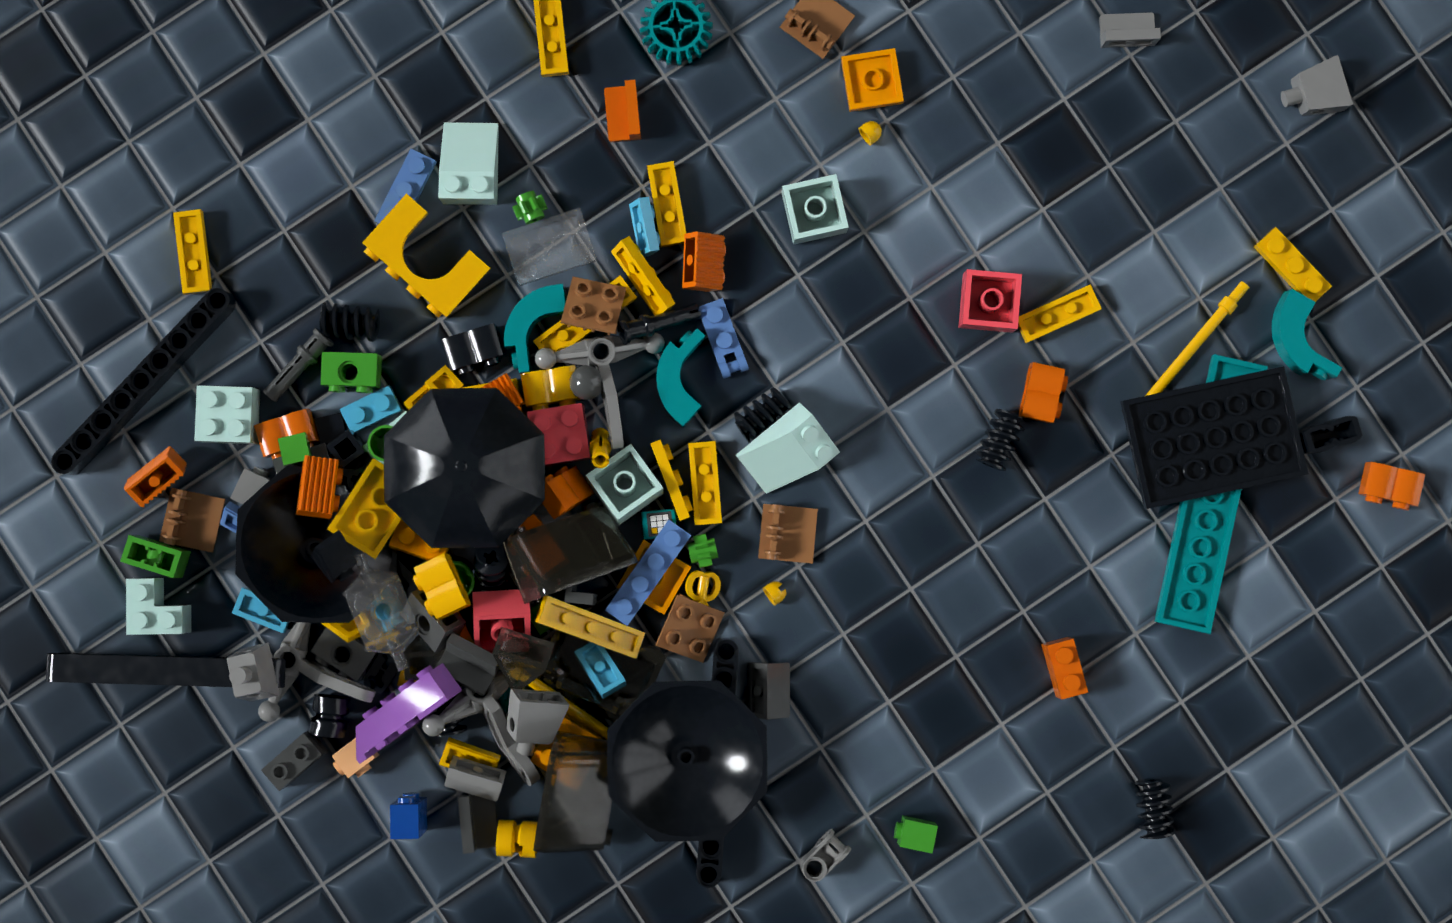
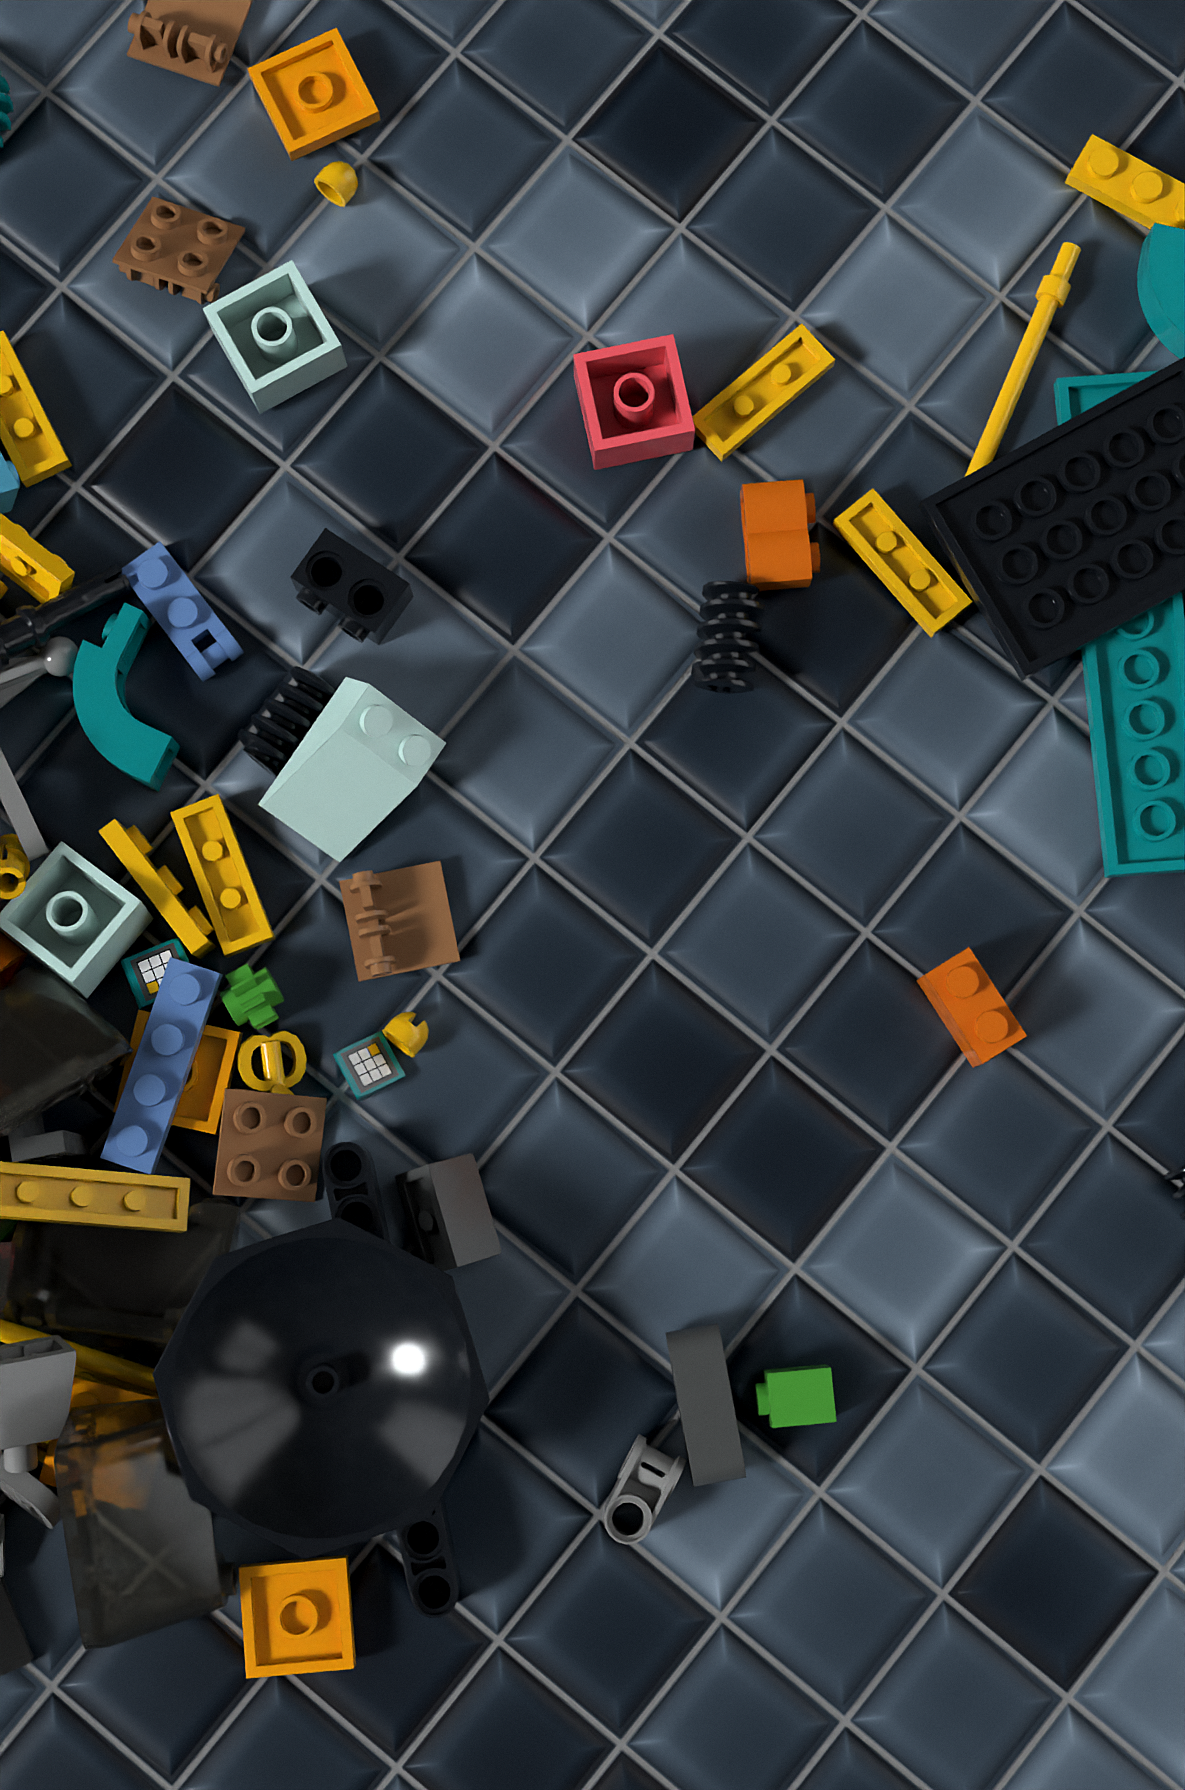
camera: 10 degrees left, 5 degrees down
yellow wheel [496,819,539,858] -> none
medium azure plate [574,642,627,699] -> none
orange brick [682,231,726,292] -> none
none -> medium nougat hinge [112,197,245,305]
none -> light orange plate [239,1555,356,1679]
none -> black brick [290,528,414,645]
none -> slope [333,1031,406,1101]
none -> dark grey beam [665,1323,746,1487]
none -> yellow plate [833,488,973,638]

